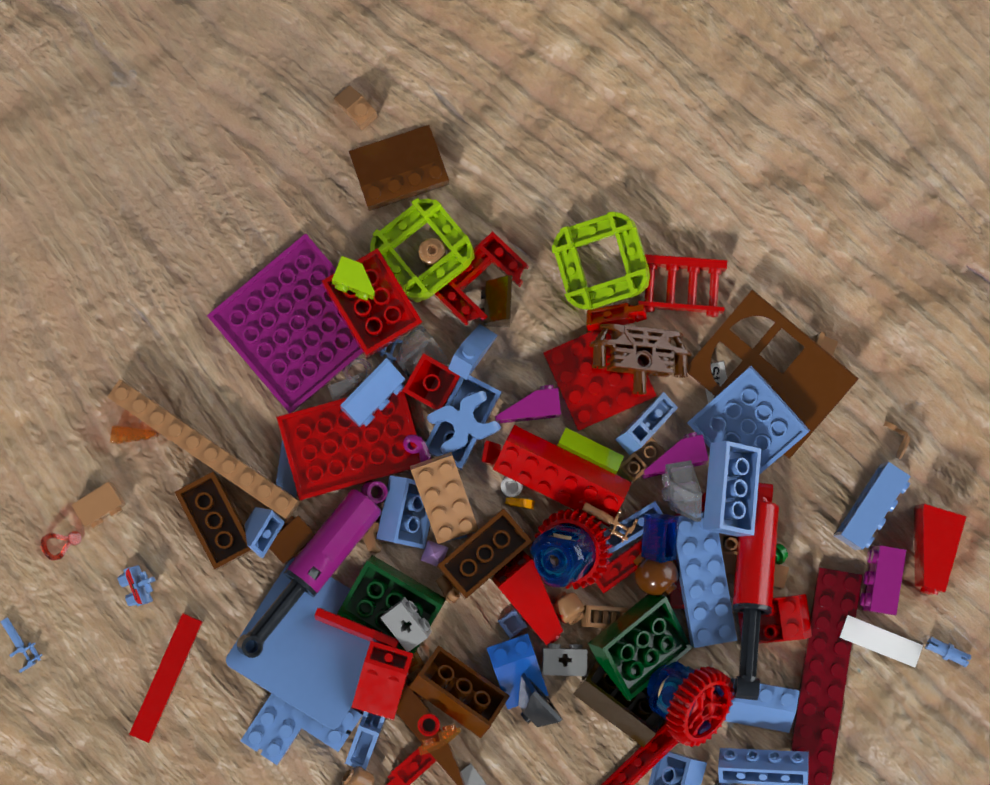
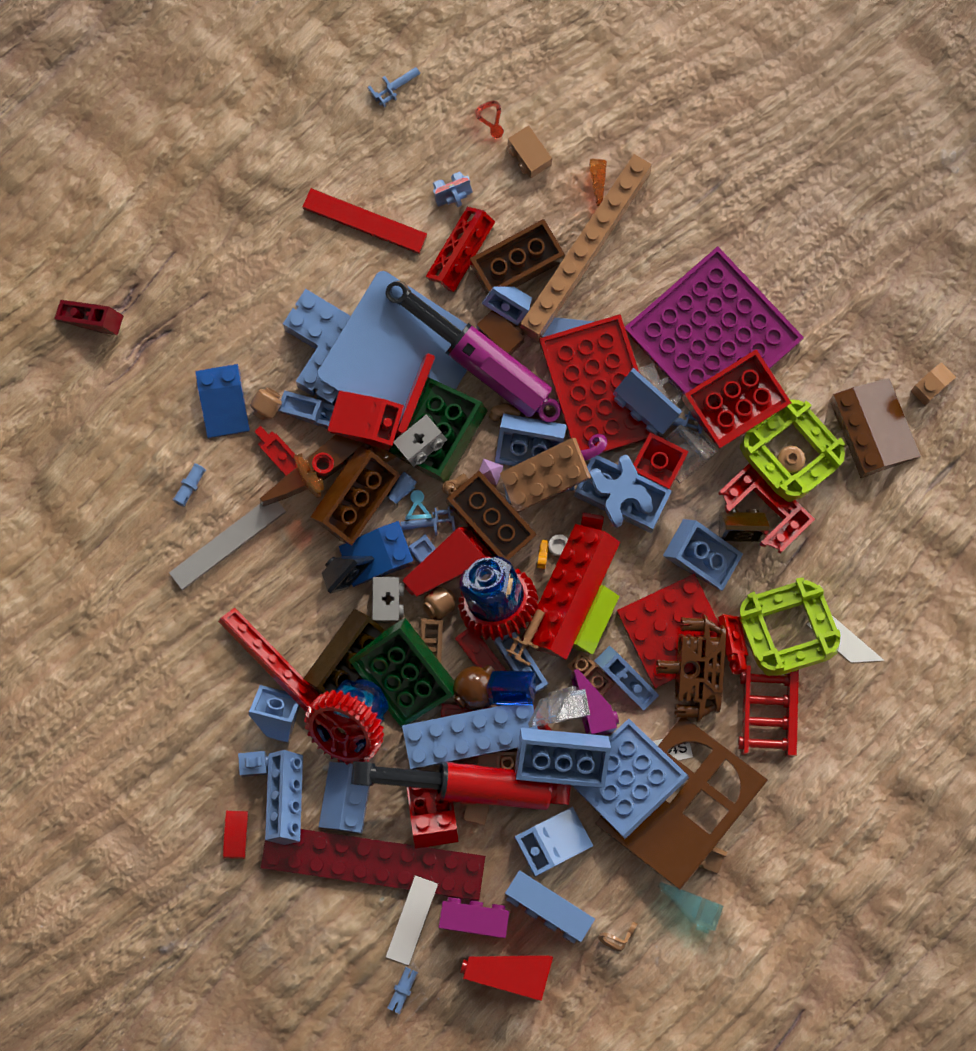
camera: 90 degrees right, 5 degrees down
lime slope [332,256,375,300] -> none
medium blue slope [448,324,498,380] -> none
magenta slope [495,385,561,424] -> none
green plate [775,543,788,565] -> none
none -> medium blue cone [387,472,417,504]
none -> medium blue piece [401,506,456,536]
none -> medium azure piece [405,490,432,520]
none -> red fence [426,206,495,292]
none -> medium blue slope [514,807,593,877]
none -> clear light blue slope [658,882,724,934]
none -> medium blue slope [663,519,743,591]
none -> white sticker [807,616,885,663]

